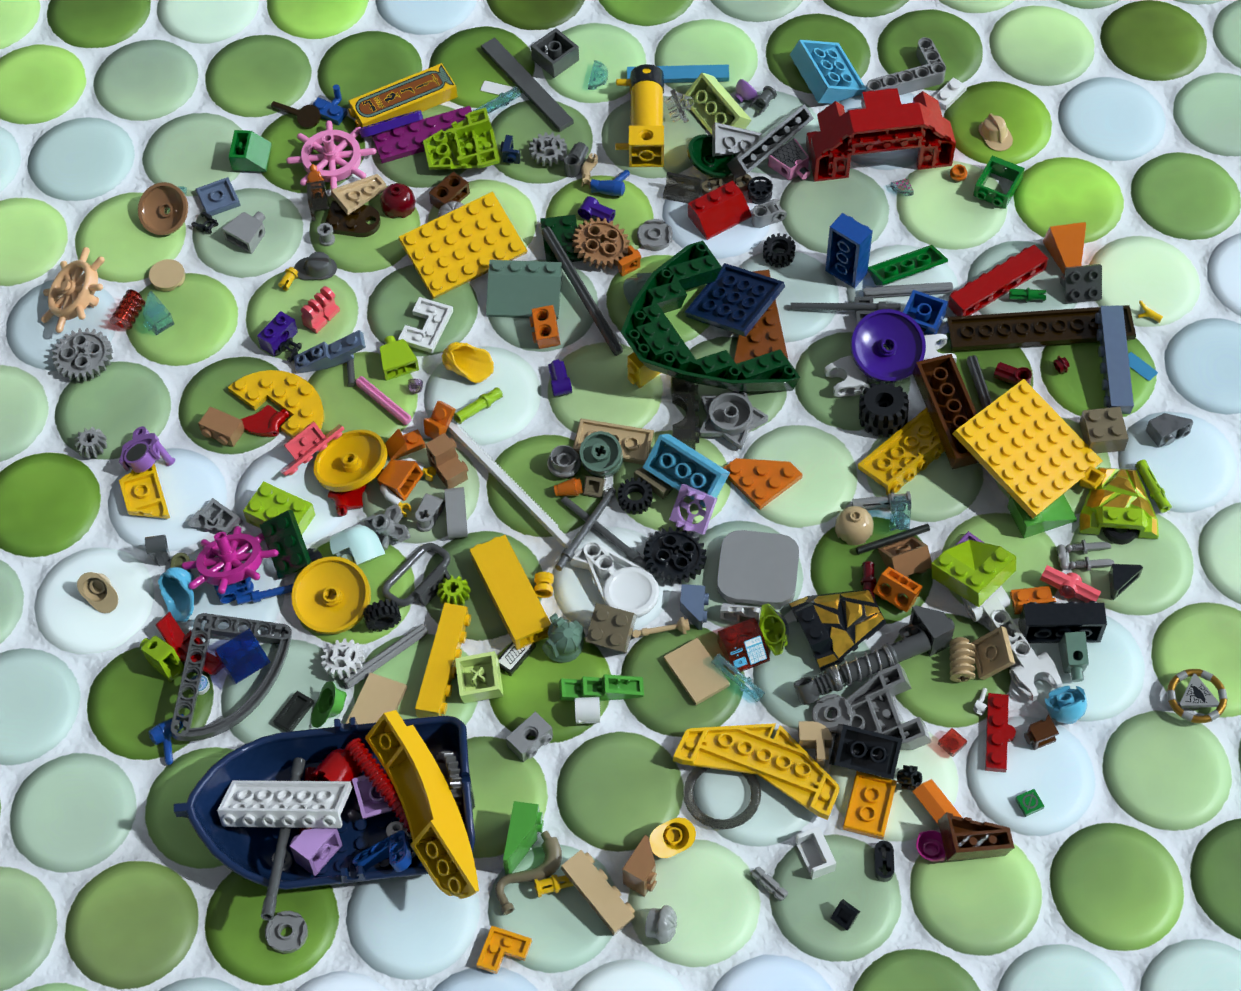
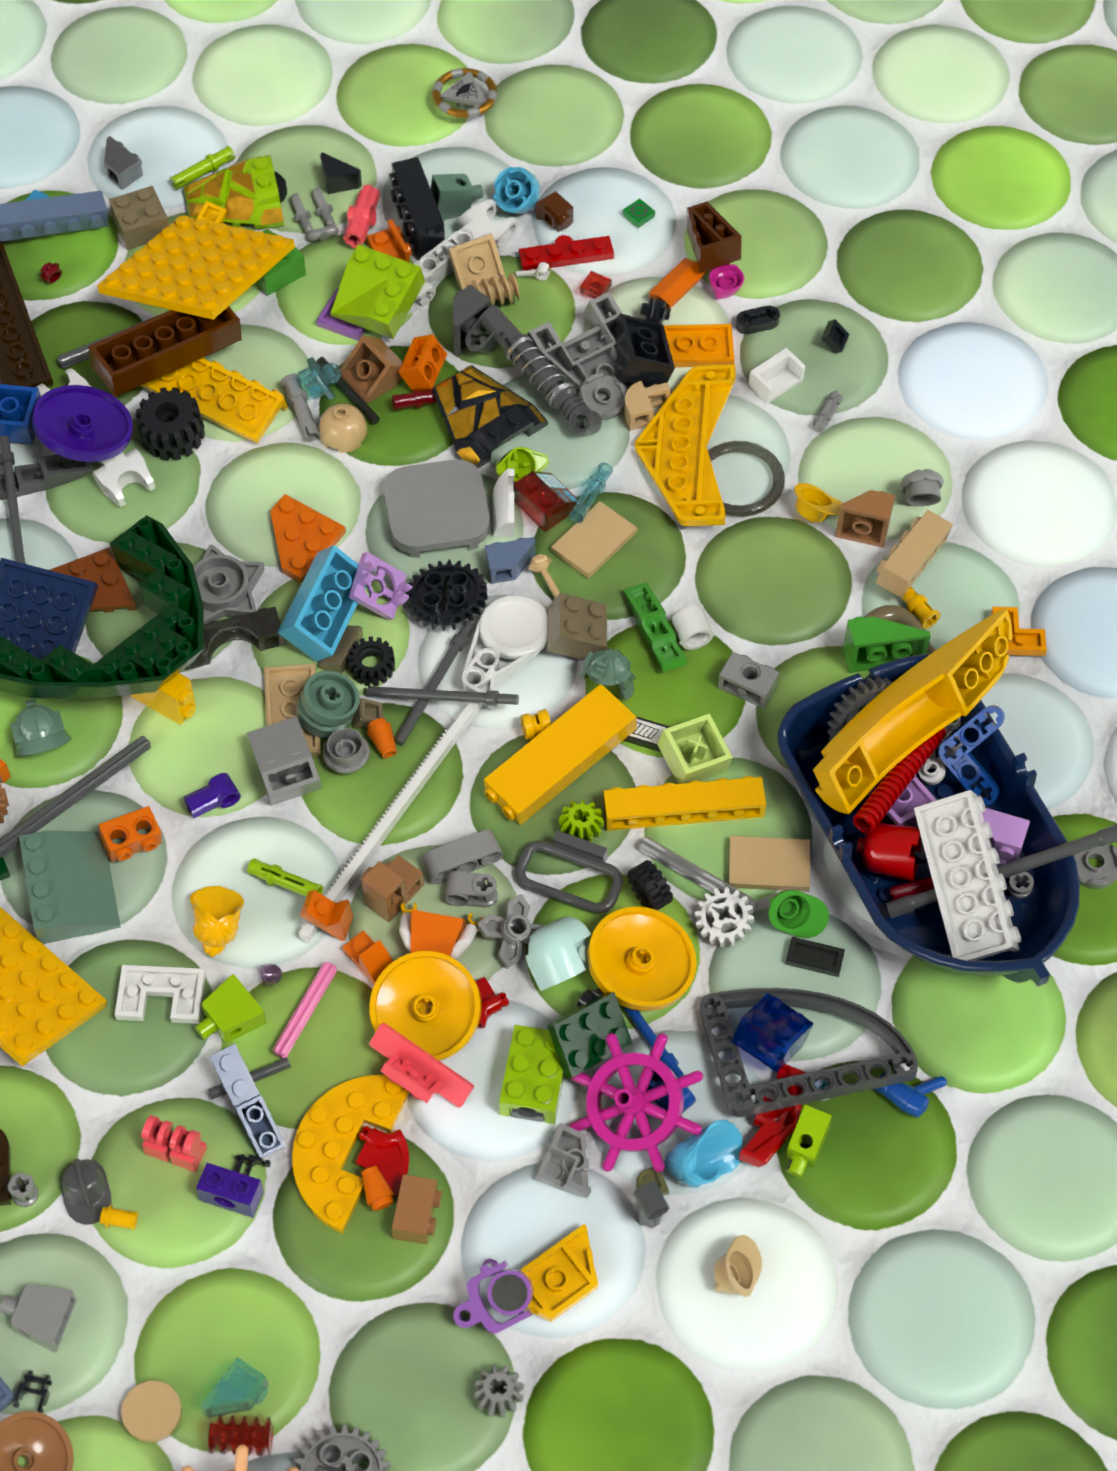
camera: 110 degrees left, 0 degrees up
dark red piece [993,362,1032,386] -> none
none -> light grey slope [247,716,322,805]
none -> orange cone [361,1166,394,1212]

